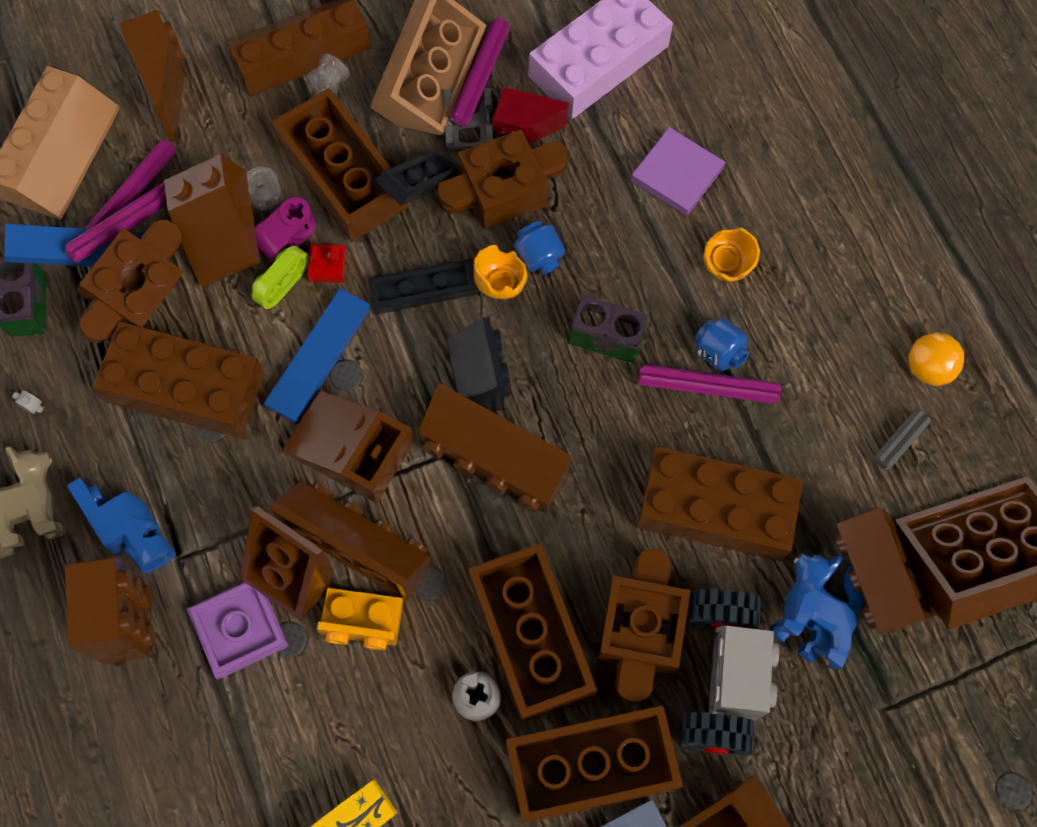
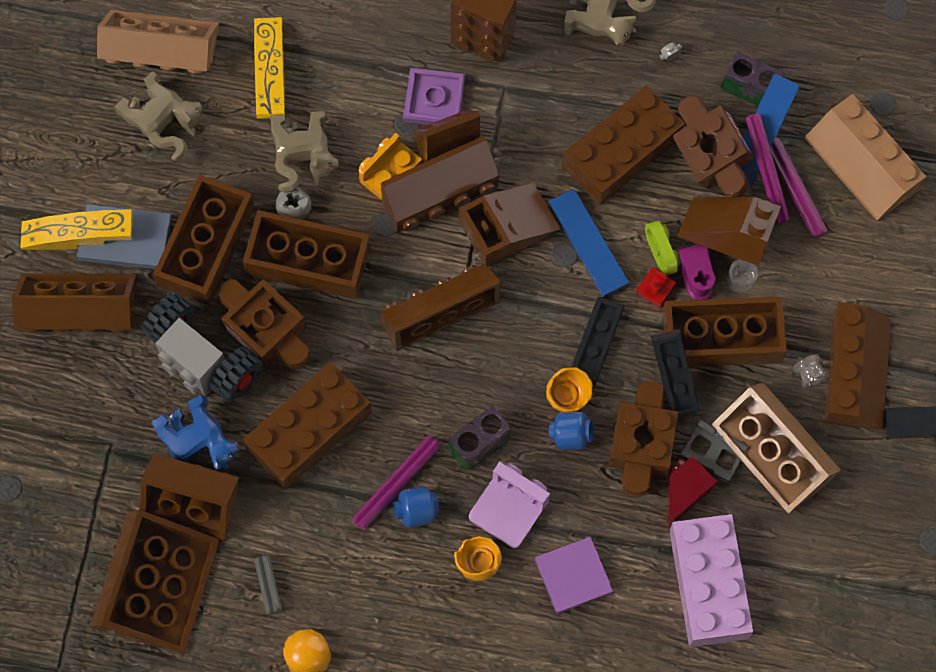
camera: 125 degrees right, 0 degrees up
blue plate [67,478,176,573] -> none
reddish brown slope [119,10,185,142] -> none
black slope [447,317,510,412] -> none
magenta axle [451,17,510,127] -> none
none -> dark tan animal [270,111,339,193]
none -> lavender bracket [469,461,550,549]

